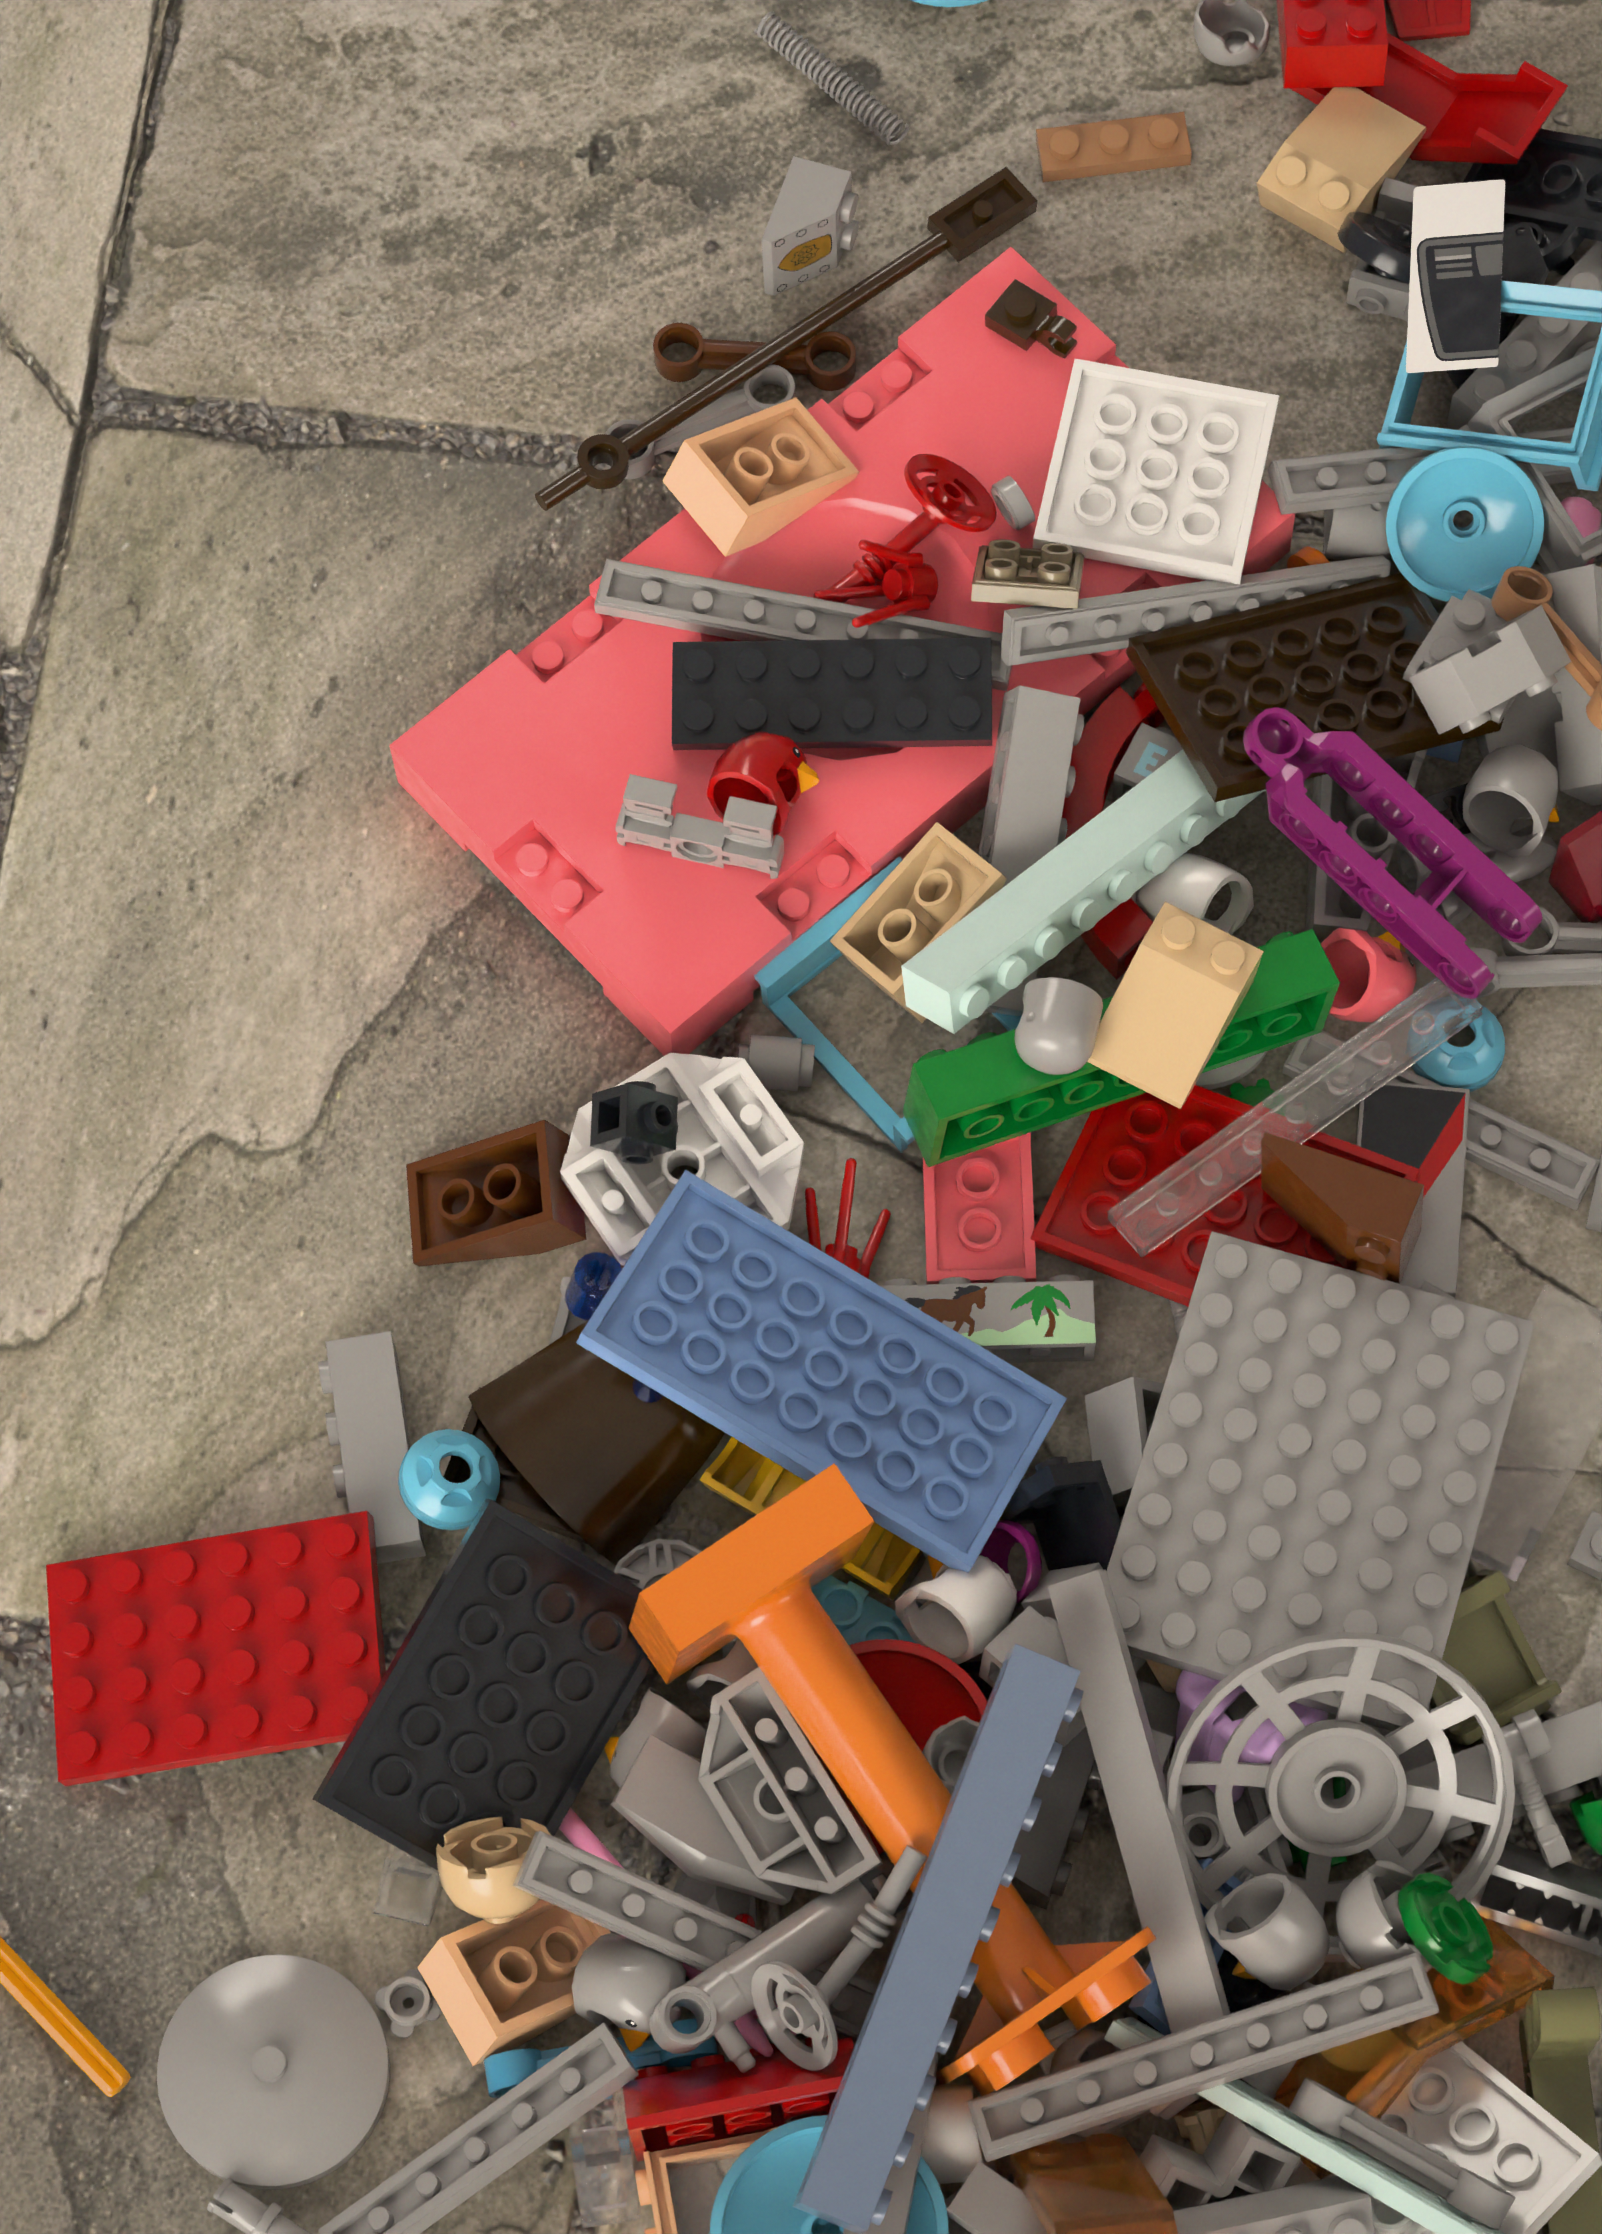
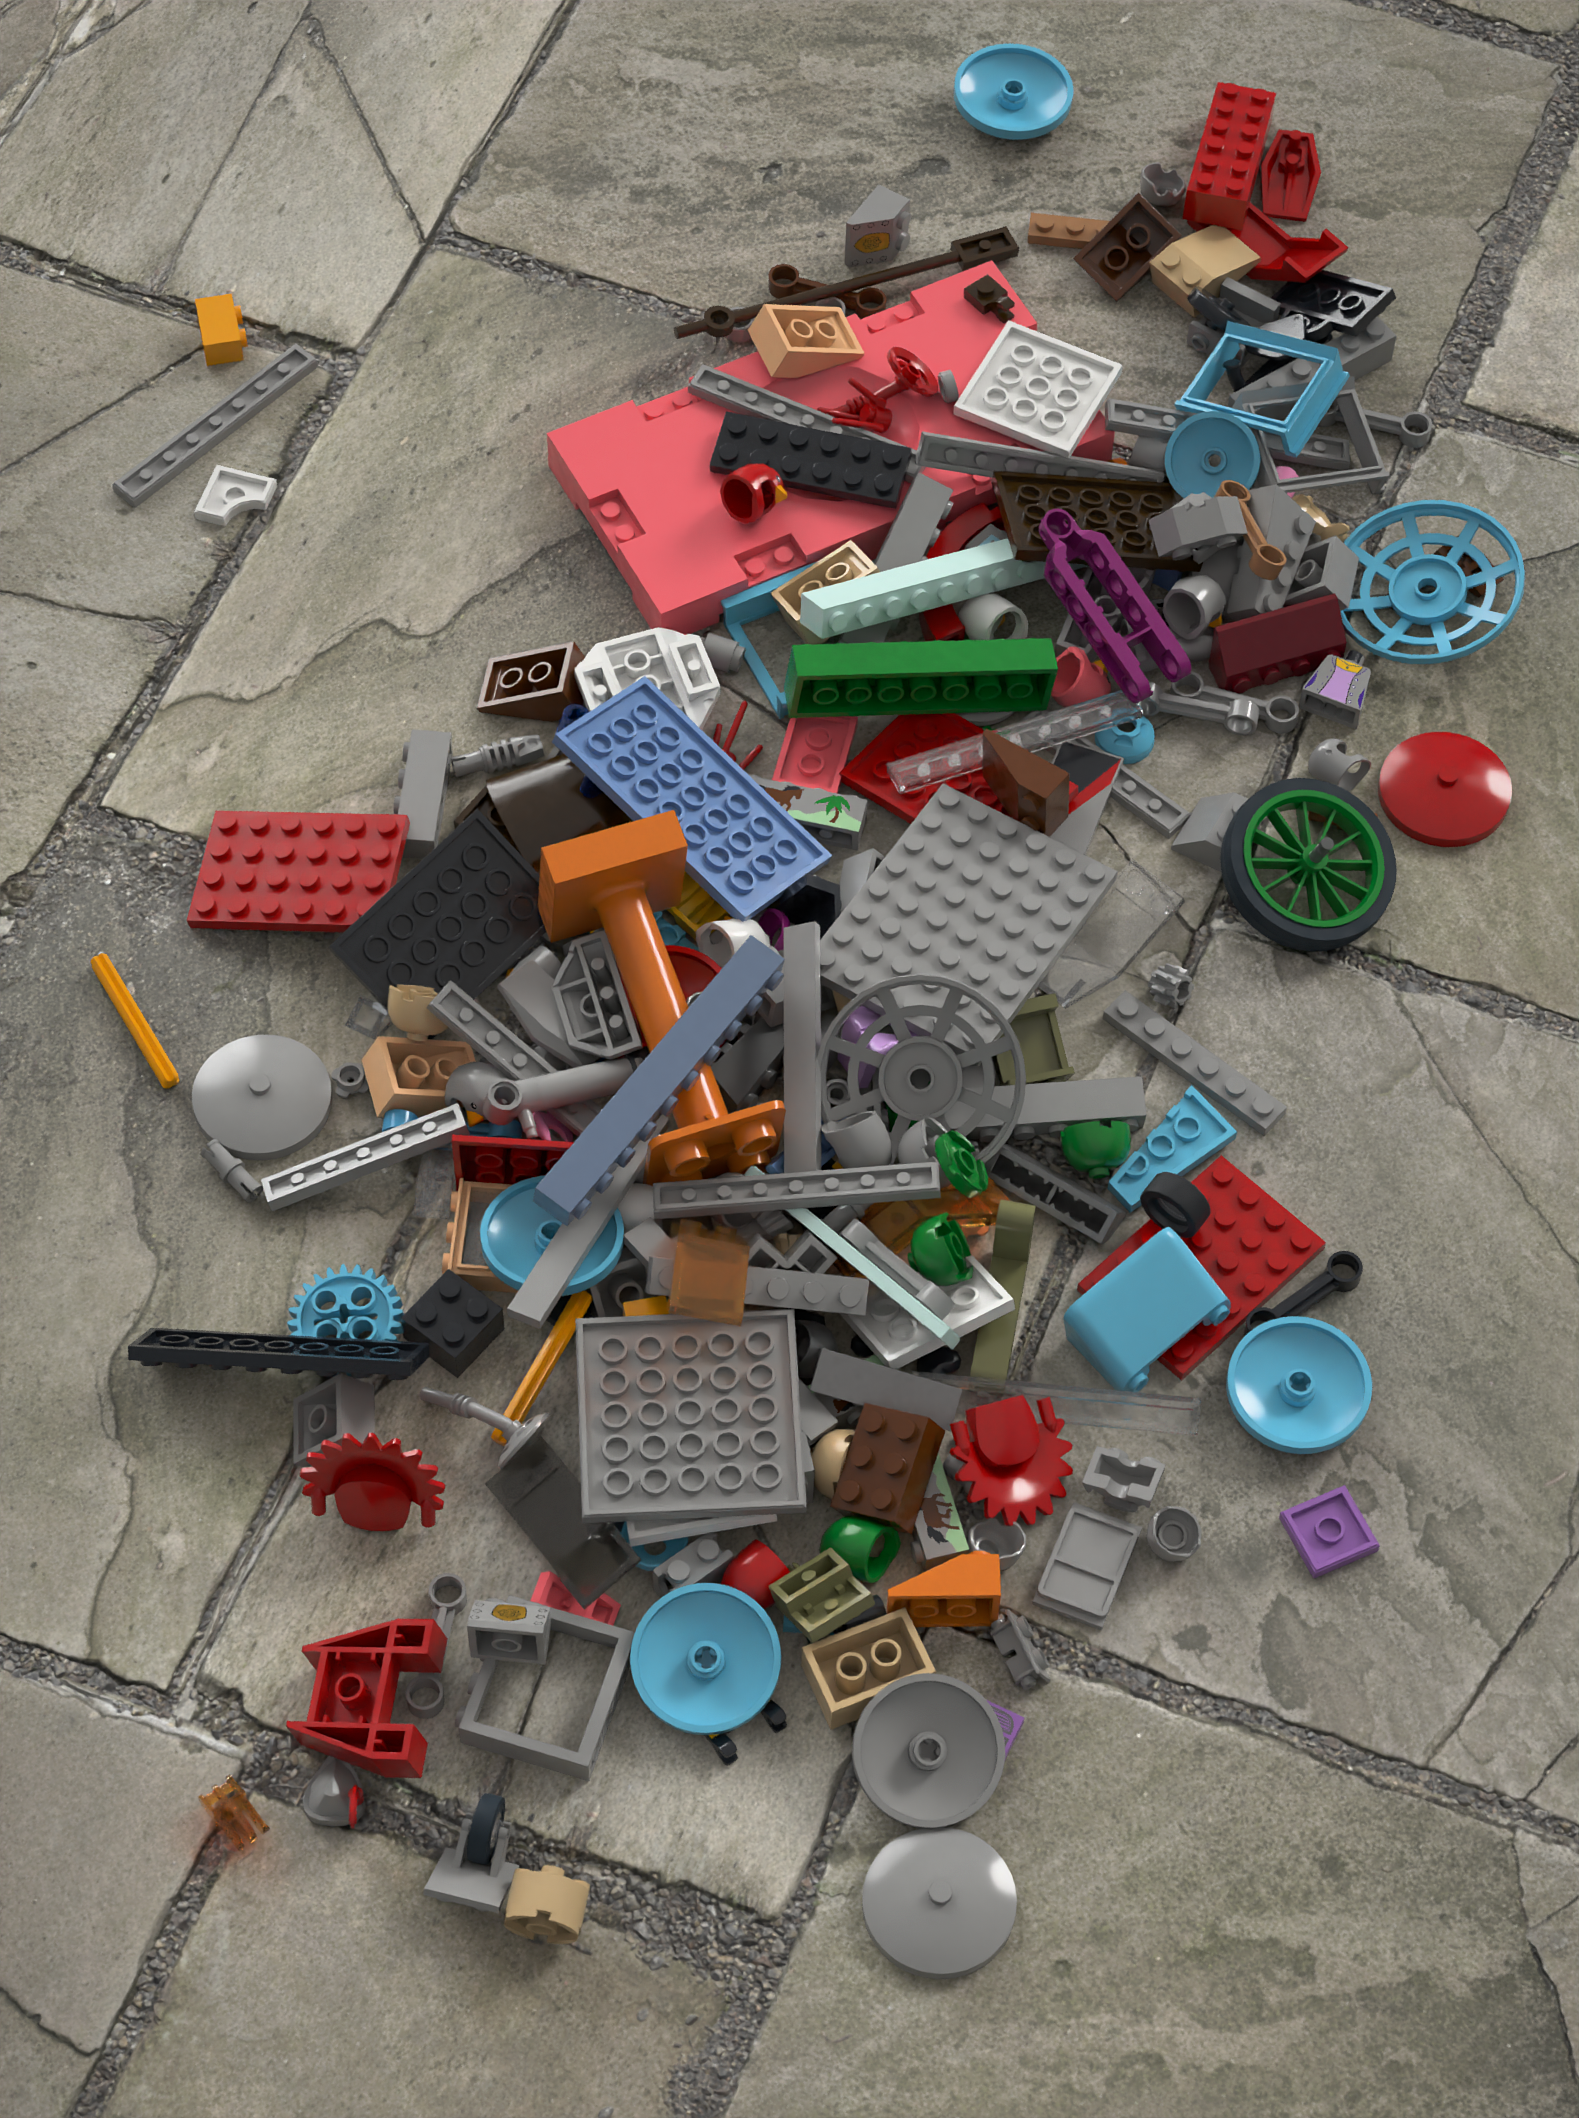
camera: 10 degrees right, 10 degrees down
medium azure piece [398,1429,500,1530] -> none
black brick [590,1081,678,1164] -> none
light grey piece [615,774,785,879] -> none
light grey dish [751,1845,927,2071] -> none
light grey piece [754,11,909,146] -> none
dark tan tile [971,539,1084,609] -> none
light grey helmet [1014,977,1103,1075] -> none
tan slope [1087,902,1264,1109] -> none
sticker [1406,180,1505,373] -> none
light grey brick [1482,1709,1572,1868] -> none
none -> light grey hinge [451,734,544,778]
none -> green cylinder [907,1212,974,1287]
none -> reddish brown slope [1073,192,1182,302]

